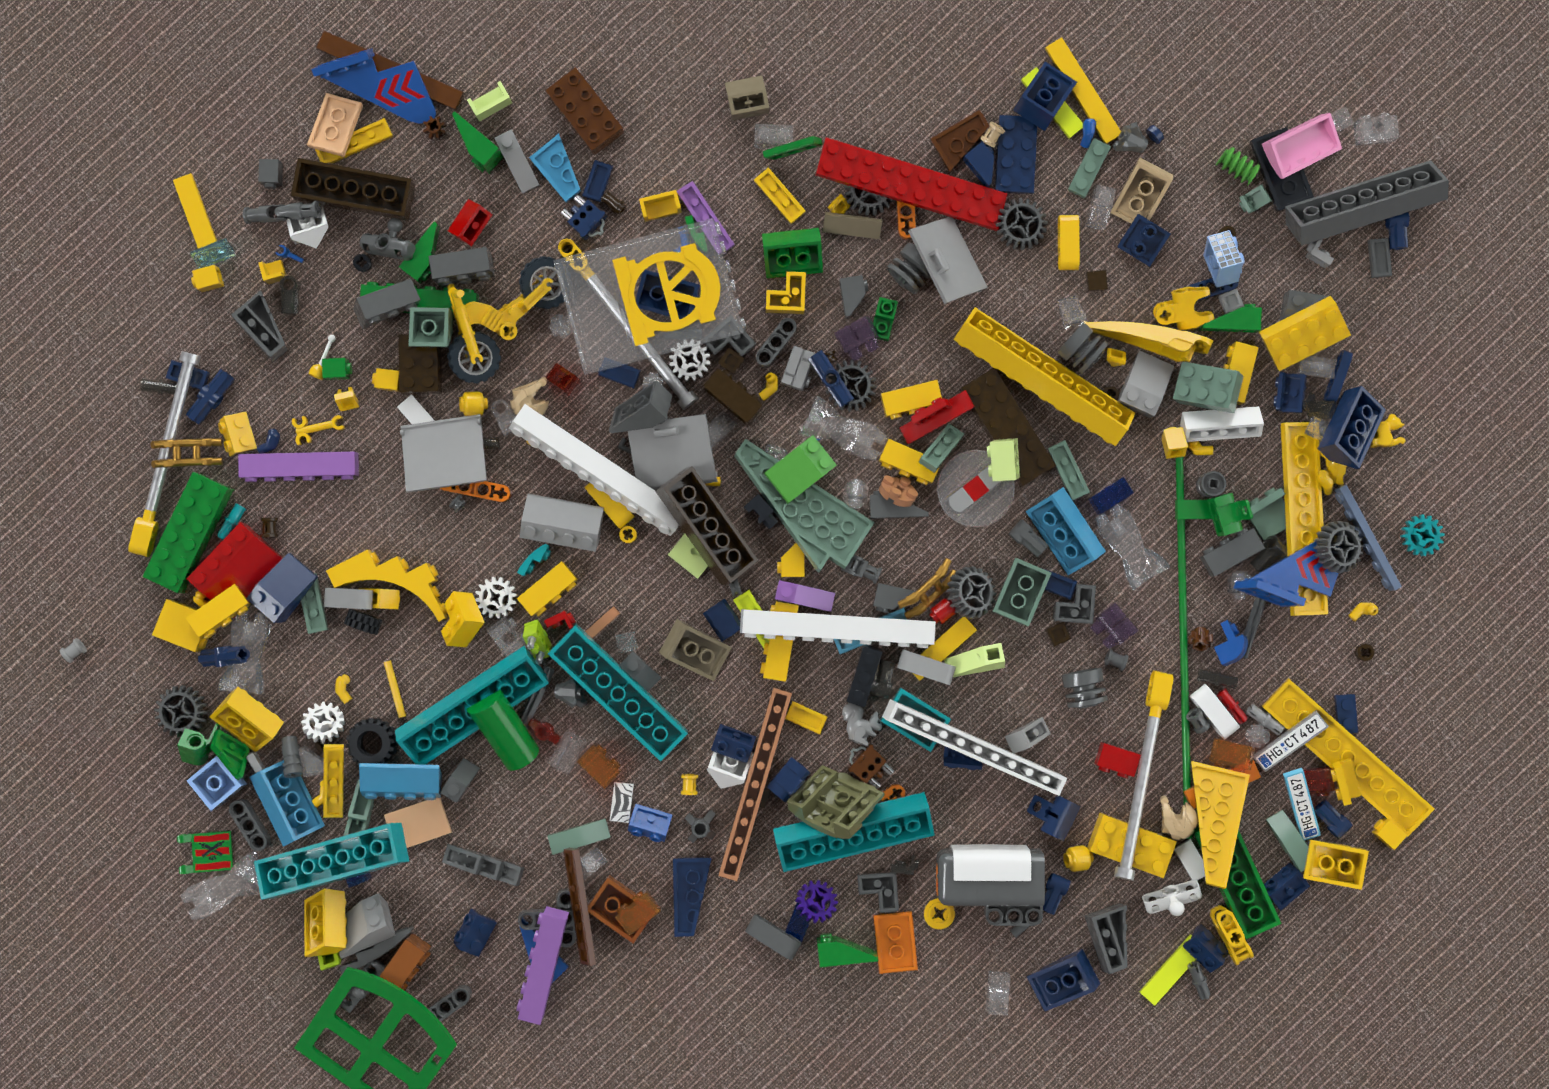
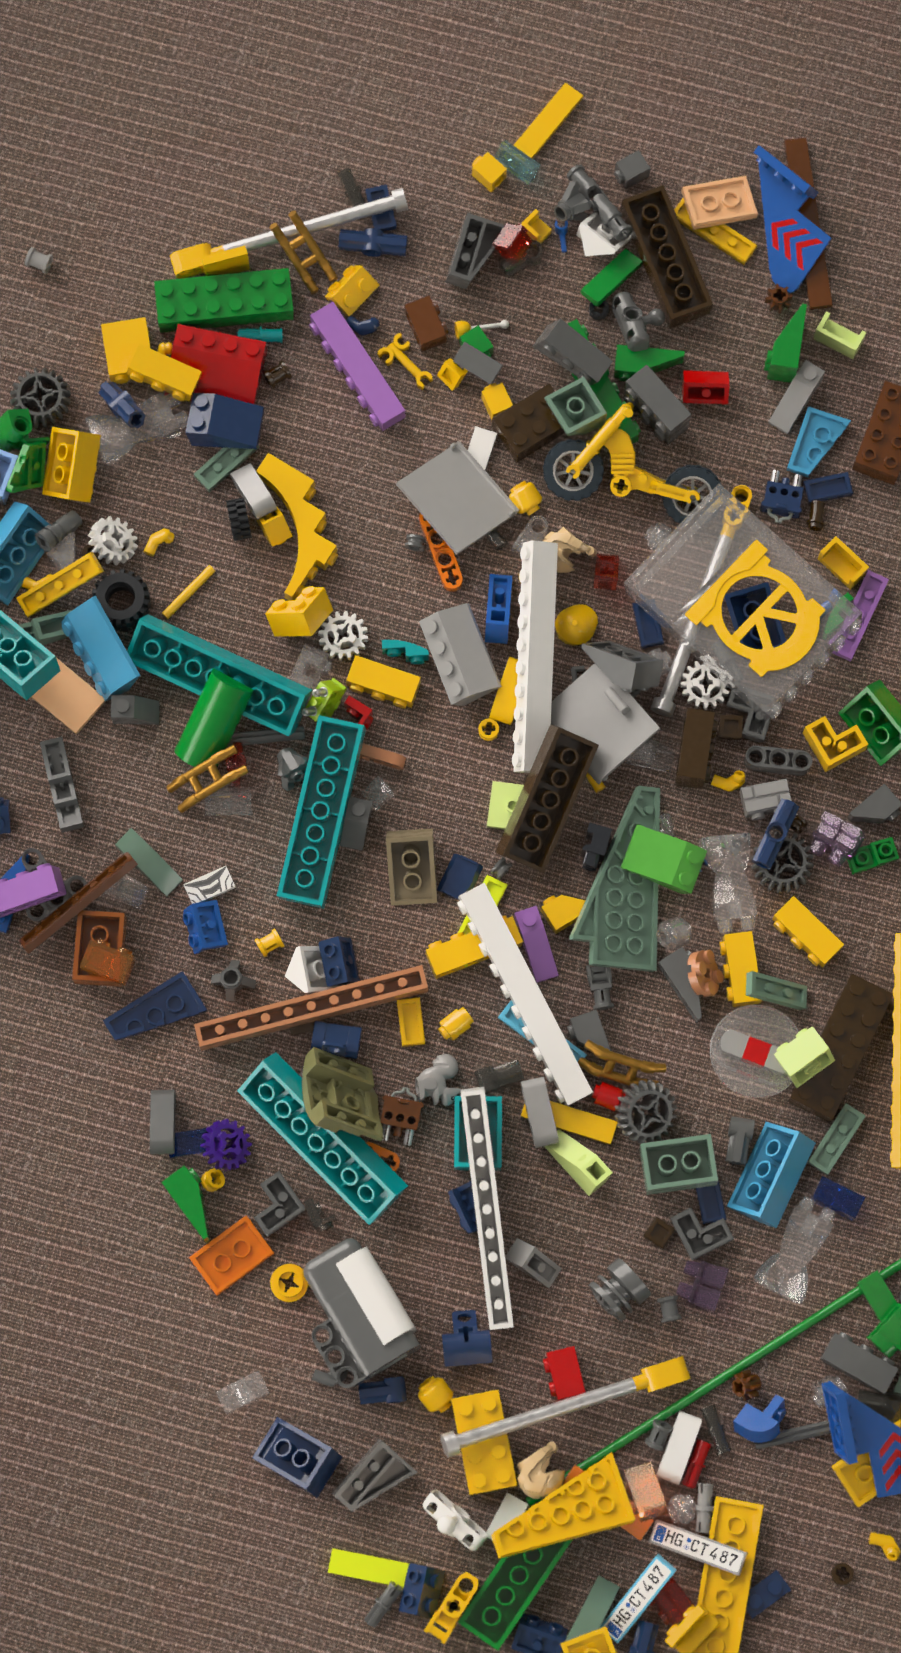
camera: 60 degrees right, 10 degrees down
light grey tile [246,752,265,773] -> none
clear orange brick [577,744,622,789] -> none
black brick [846,644,882,707] -> none
red bracket [900,390,974,444] -> none
none -> pearl gold piece [167,745,248,813]
none -> yellow bush [201,1168,225,1192]
none -> yellow tile [202,245,250,276]
none -> reddish brown brick [404,295,449,352]
none -> yellow brick [438,1007,474,1041]
none -> dark grey tile [453,342,503,385]
none -> blue slope [485,574,512,644]
none -> clear red brick [492,223,533,262]
none -> dark grey rock [554,181,592,222]
none -> yellow hat [555,604,598,646]
none -> green tile [581,248,642,307]

